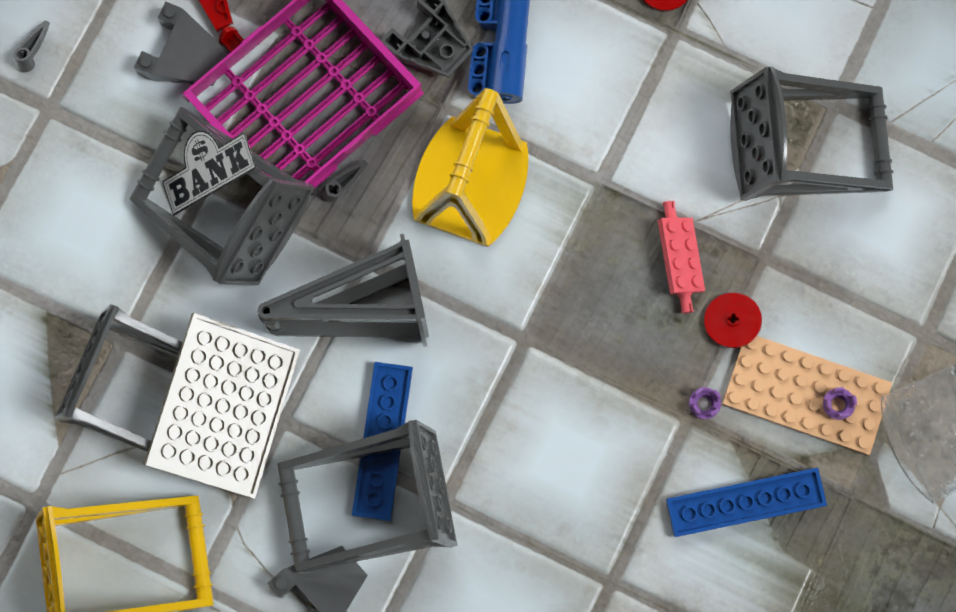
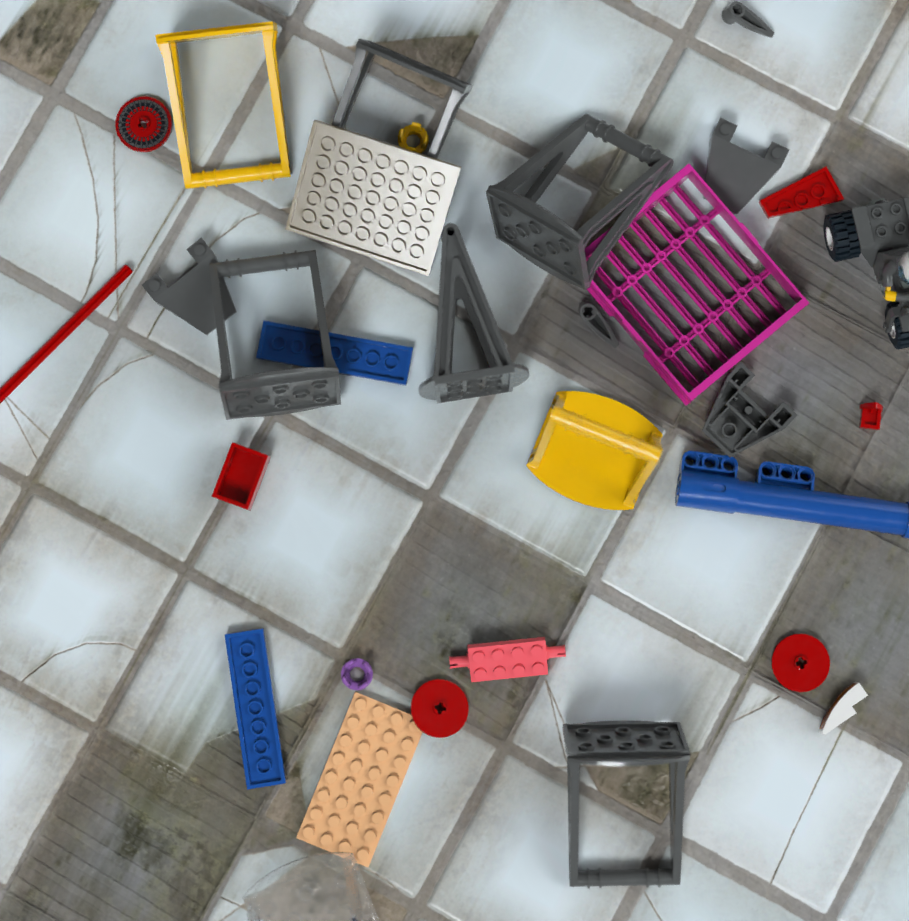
camera: 100 degrees right, 5 degrees up
sticker [162,130,256,215] -> none
red tile [218,26,244,53] -> none
medium lavender piece [823,387,857,420] -> none
none -> red piece [212,442,271,511]
none -> yellow piece [398,122,429,154]

